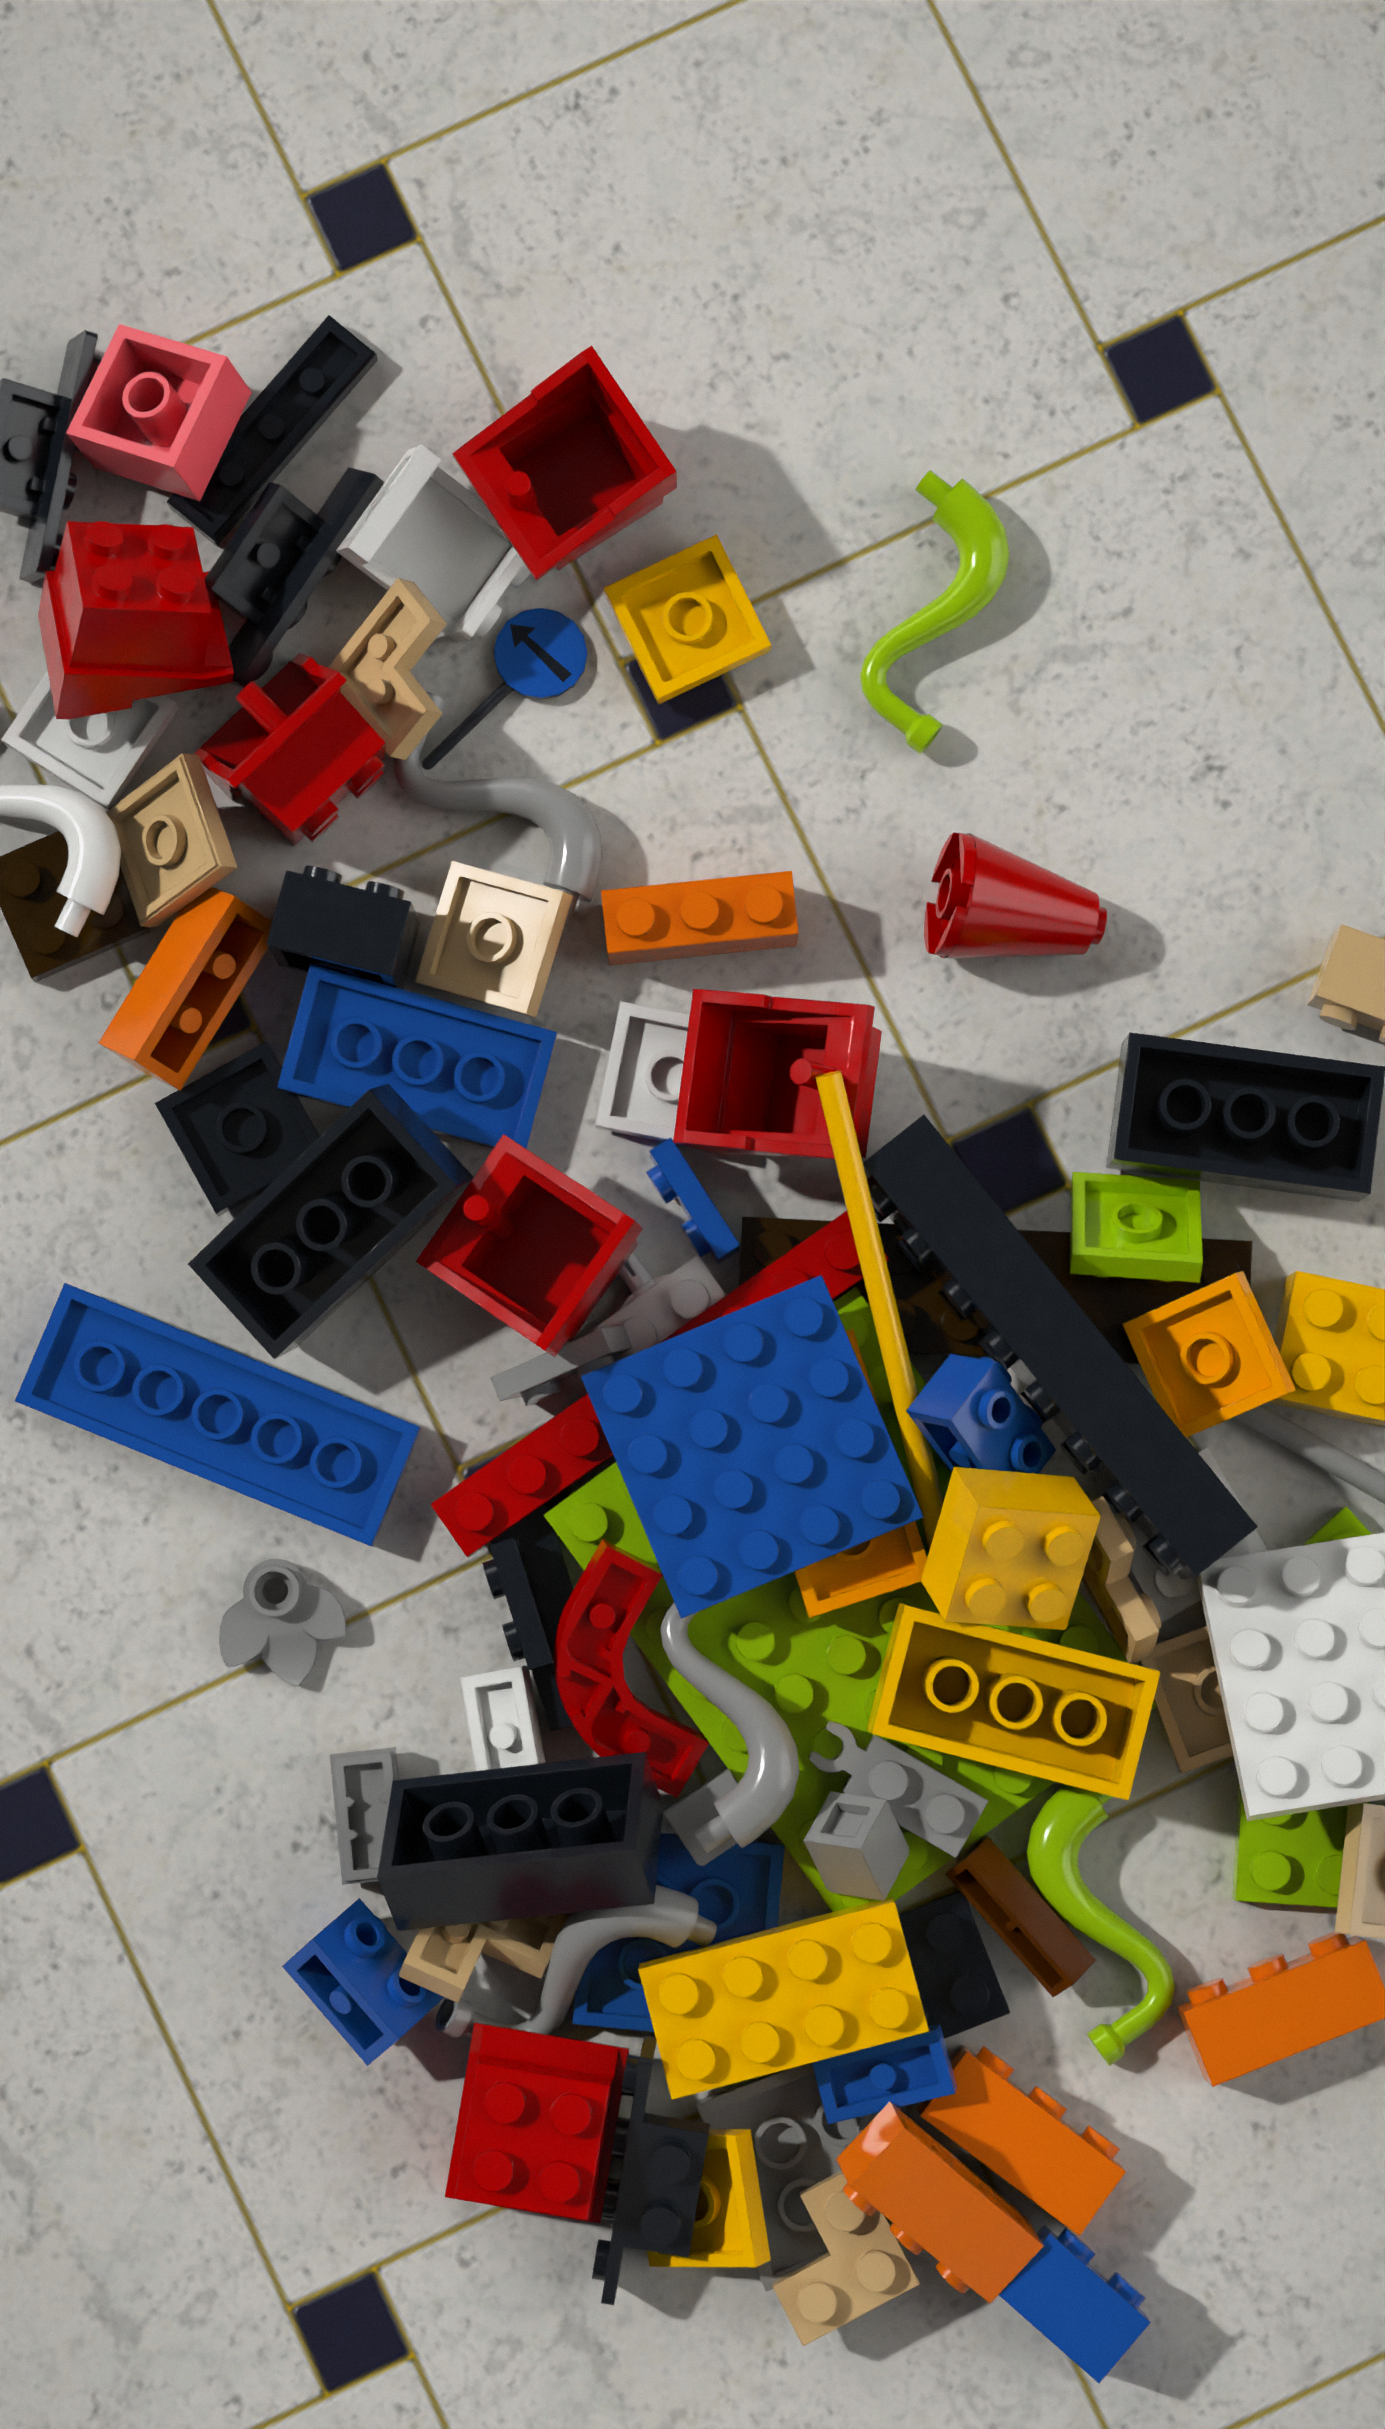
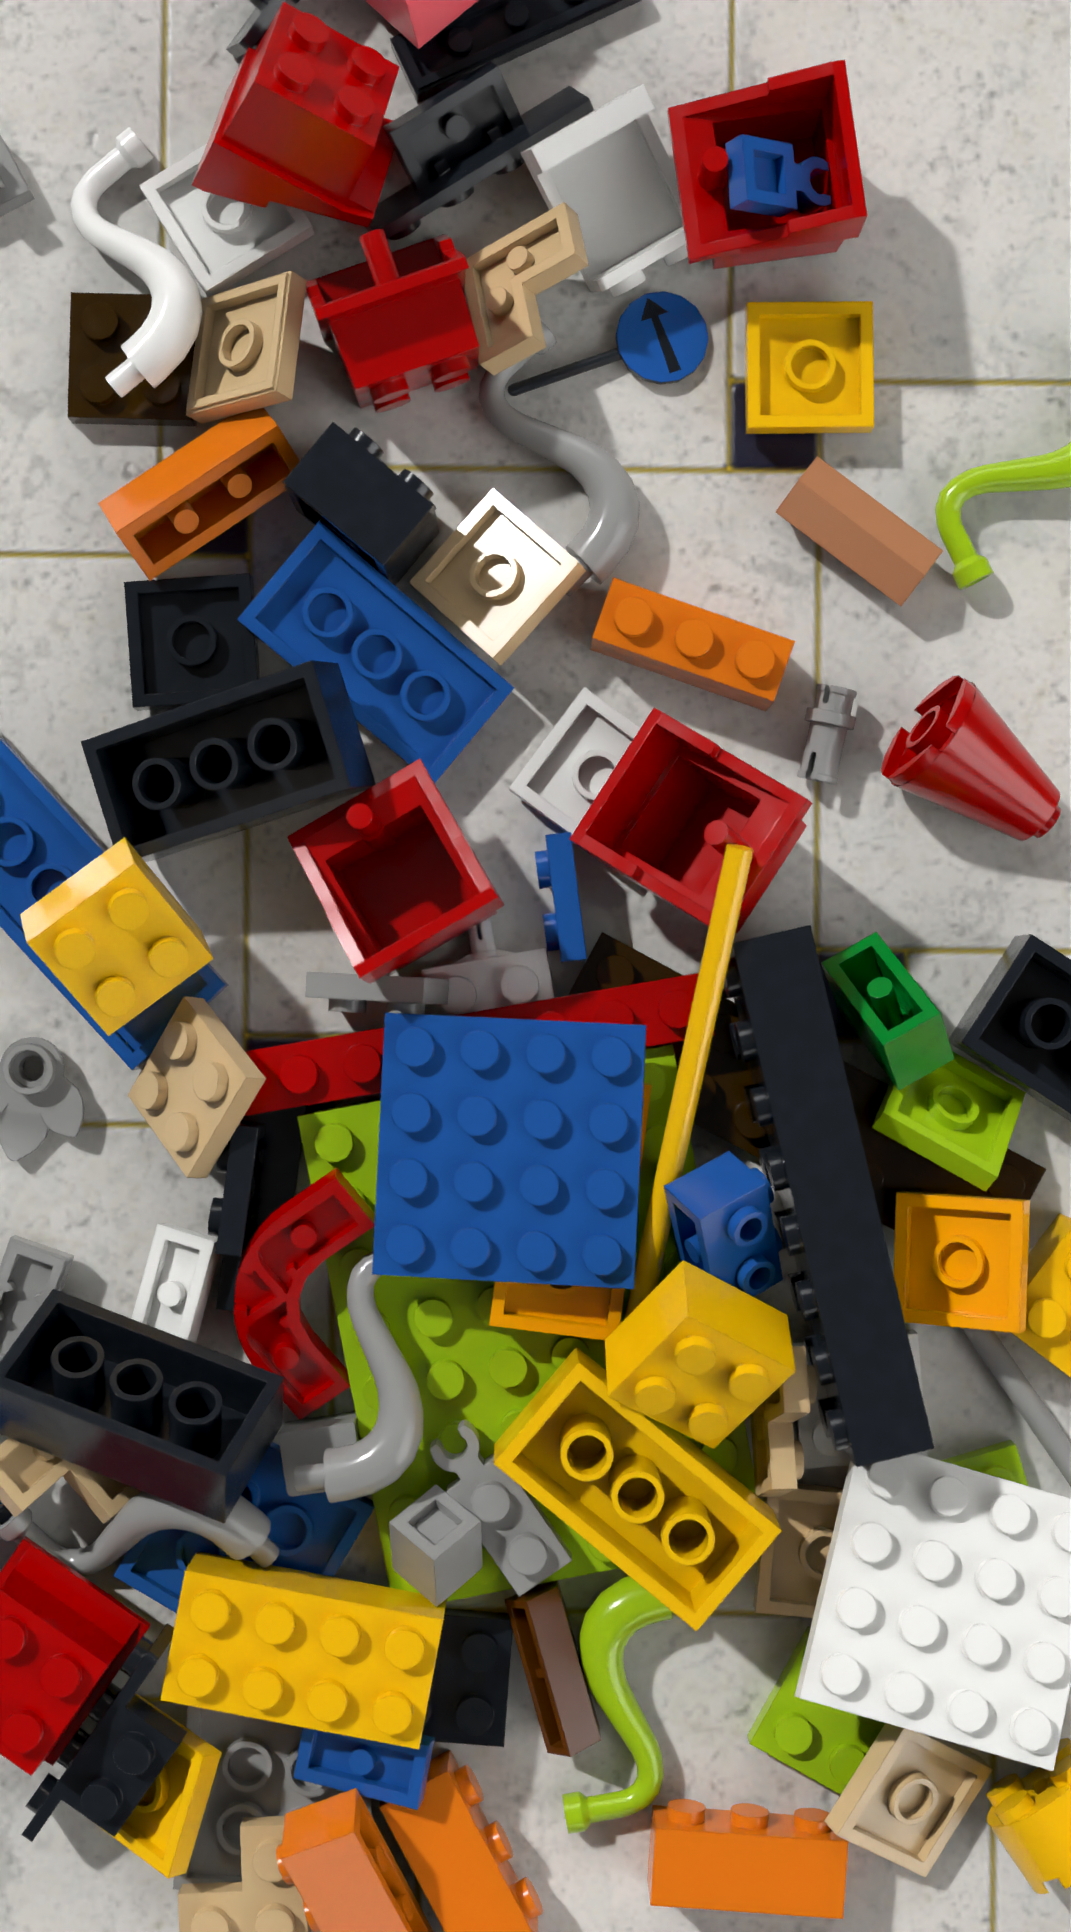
camera: 25 degrees right, 5 degrees up
none -> yellow brick [20,837,214,1036]
none -> tan plate [128,996,266,1178]
none -> blue plate [725,134,831,218]
none -> nougat piece [775,456,943,606]
none -> light grey pin [797,684,857,785]
none -> green brick [821,932,954,1091]

